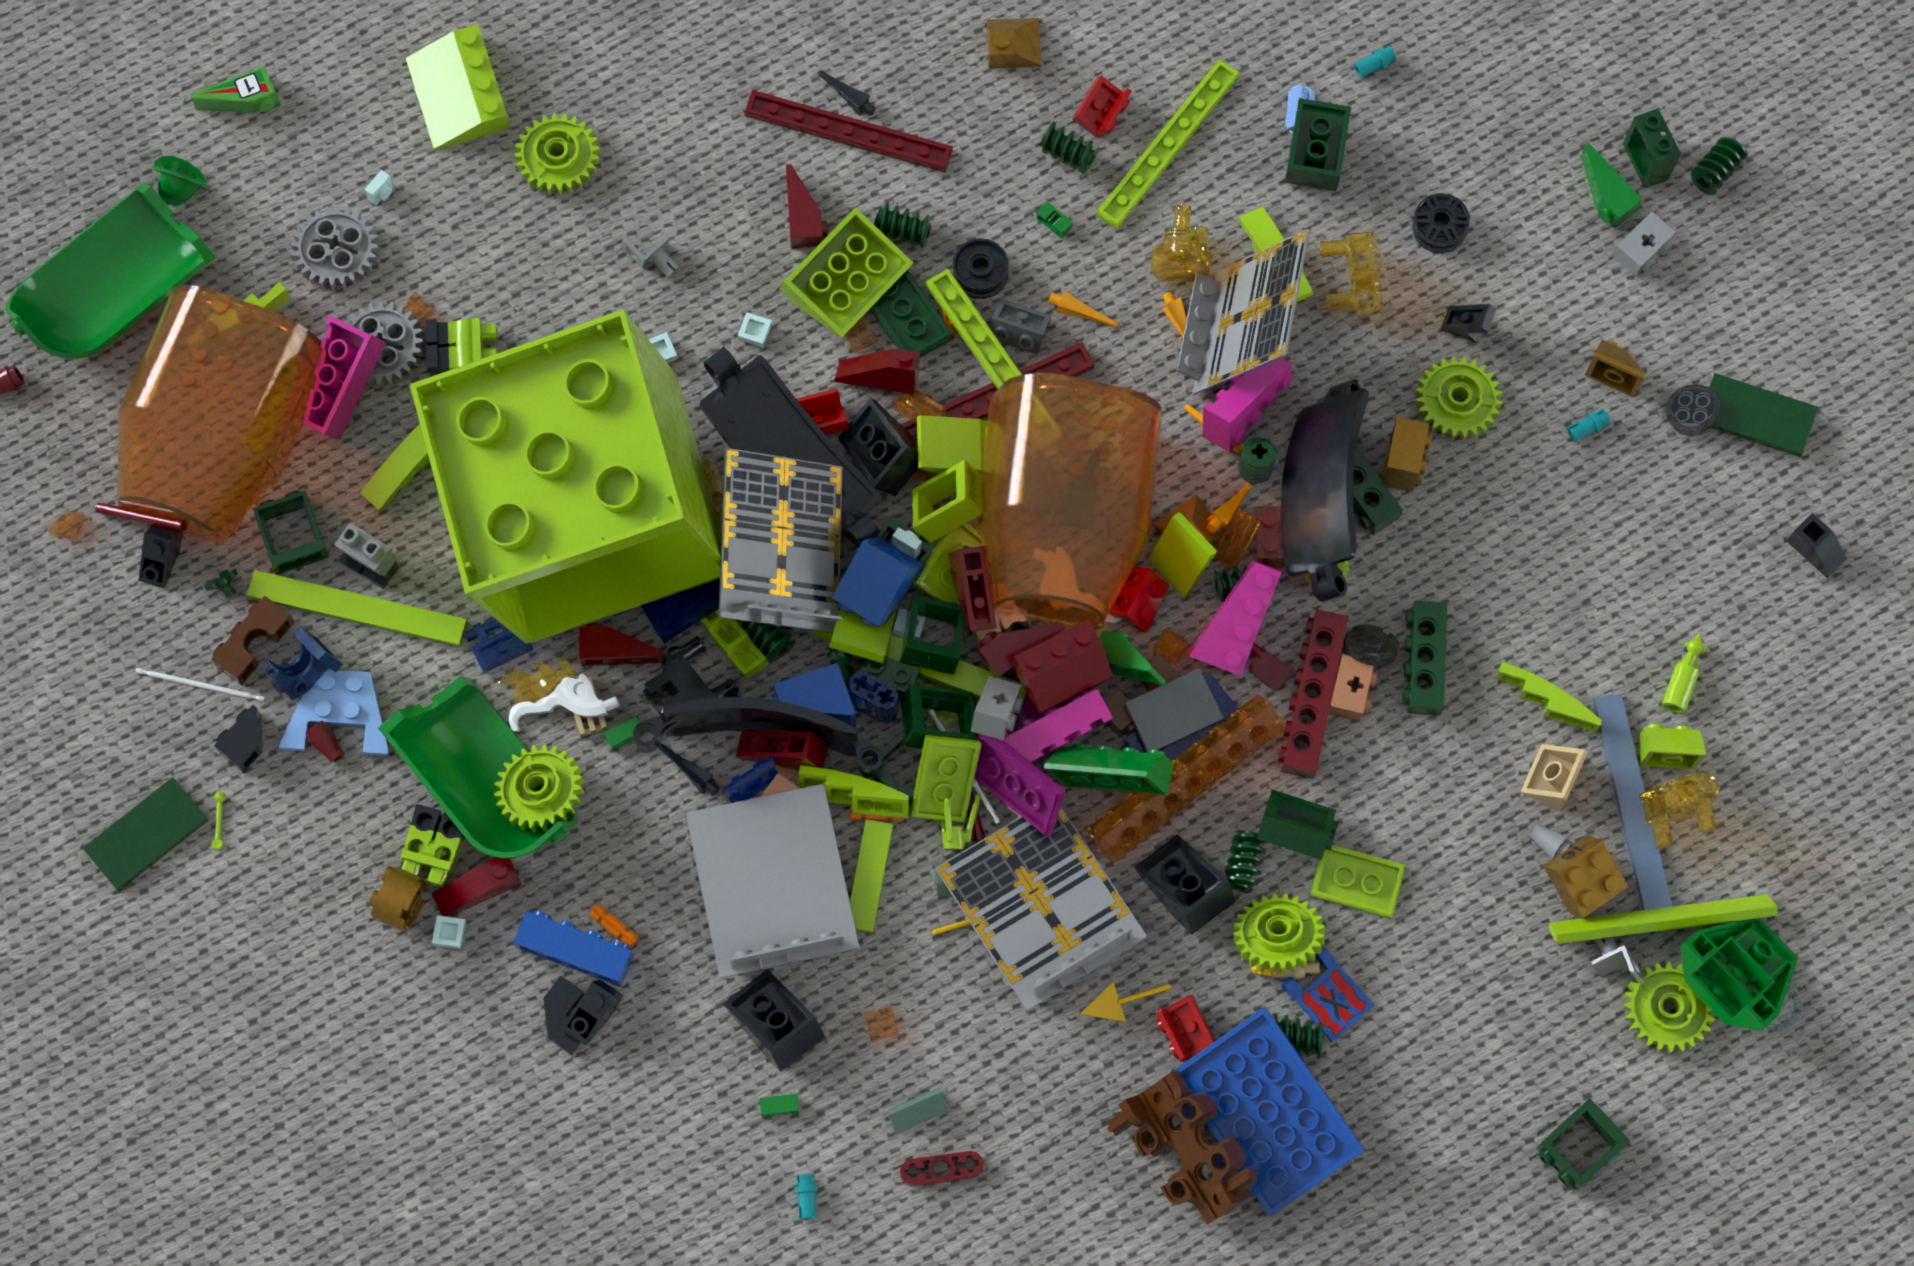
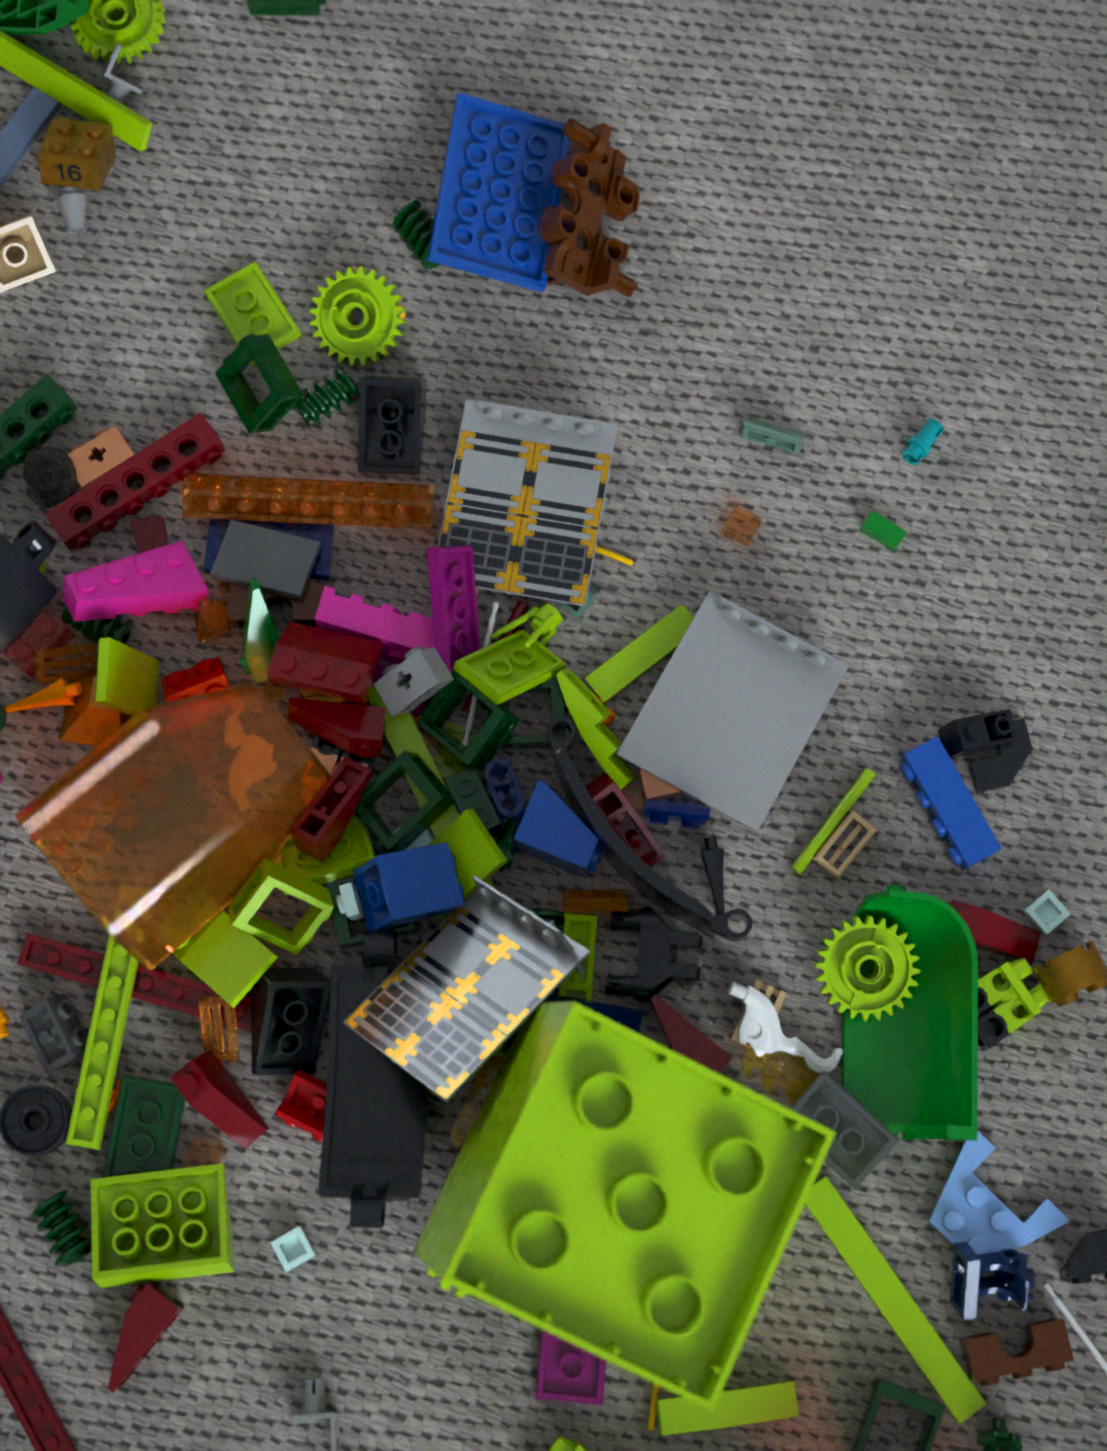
camera: 135 degrees left, 5 degrees up
dark red cone [305,721,345,763] -> none
light grey hips [334,523,399,589] -> none
orange axle [589,904,639,948] -> none
green piece [604,716,645,751] -> none
light aqua plate [648,332,678,363] -> none
black slope [723,969,825,1072] -> none
dark red beam [900,1151,983,1187] -> none
green slope [1044,744,1174,795] -> none
yellow piece [1080,982,1171,1022] -> none
red bracket [1156,995,1216,1062] -> none
flag [1281,948,1374,1042] -> none
none -> clear orange tile [562,889,628,912]
none -> lime bar [790,768,876,875]
none -> dark grey tile [790,1071,900,1190]
none -> tan tile [812,810,877,880]

